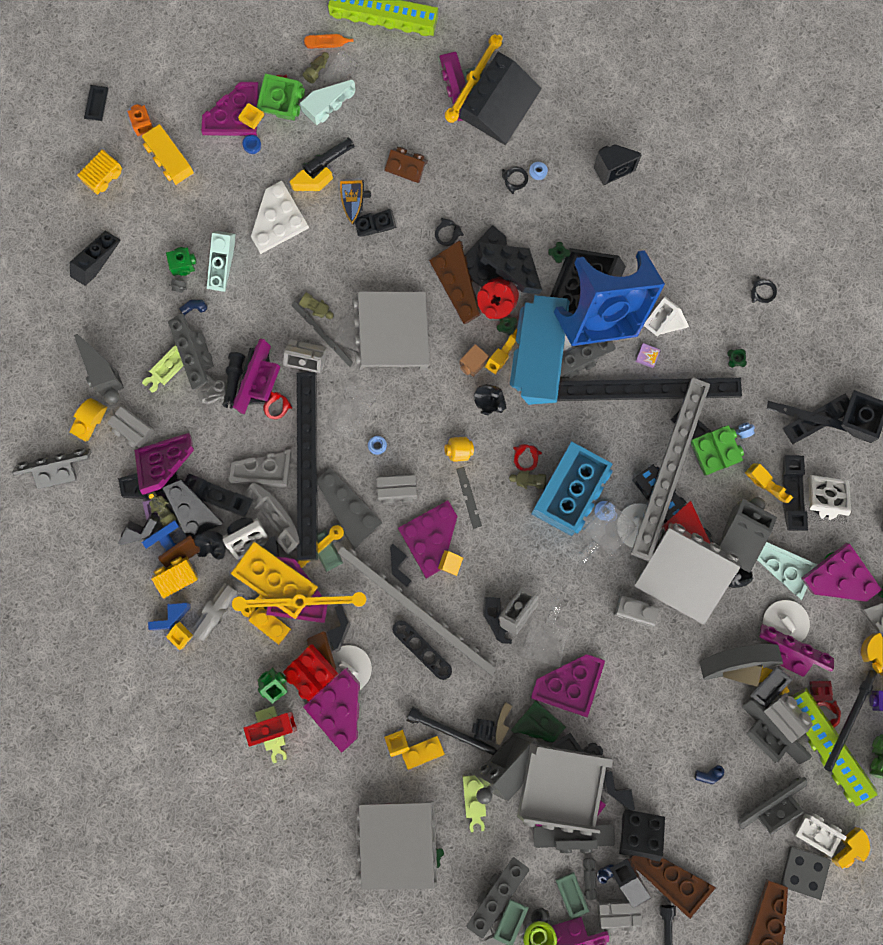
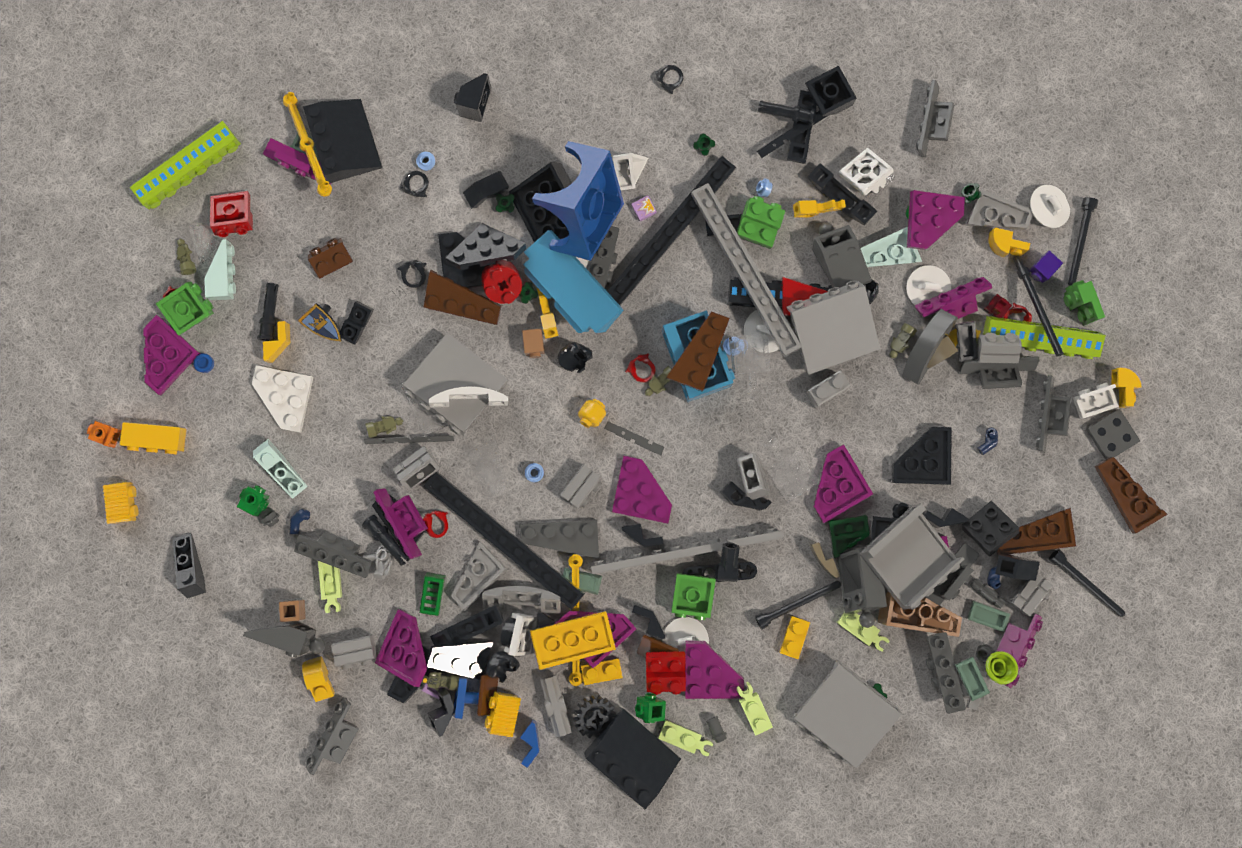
camera: 50 degrees left, 5 degrees up
black tile [84,85,109,121] -> none
yellow tile [166,622,193,650] -> none
yellow piece [232,592,366,611] -> none
yellow tile [238,103,264,129] -> none
red bracket [243,712,298,747] -> none
orange piece [304,34,354,49] -> none
yellow tile [384,730,410,757] -> none
yellow tile [438,550,463,576] -> none
black gear [472,719,496,741] -> none
none -> red plate [210,191,253,237]
none -> medium nougat brick [279,600,306,622]
none -> green slope [419,572,446,616]
none -> white slope [429,387,508,407]
none -> black slope [463,171,509,209]
none -> black gear [573,695,616,739]
none -> black slope [584,708,681,810]
none -> reddish brown wing [666,311,730,392]
none -> bright green plate [671,573,716,620]
none -> dark grey pin [706,716,727,743]
none -> black piece [717,542,740,582]
none -> yellowish green plate [737,682,773,736]
none -> black pin [758,100,816,126]
none -> medium nougat wedge [877,591,962,637]
none -> olive piece [889,323,917,359]
none -> black plate [892,427,952,485]

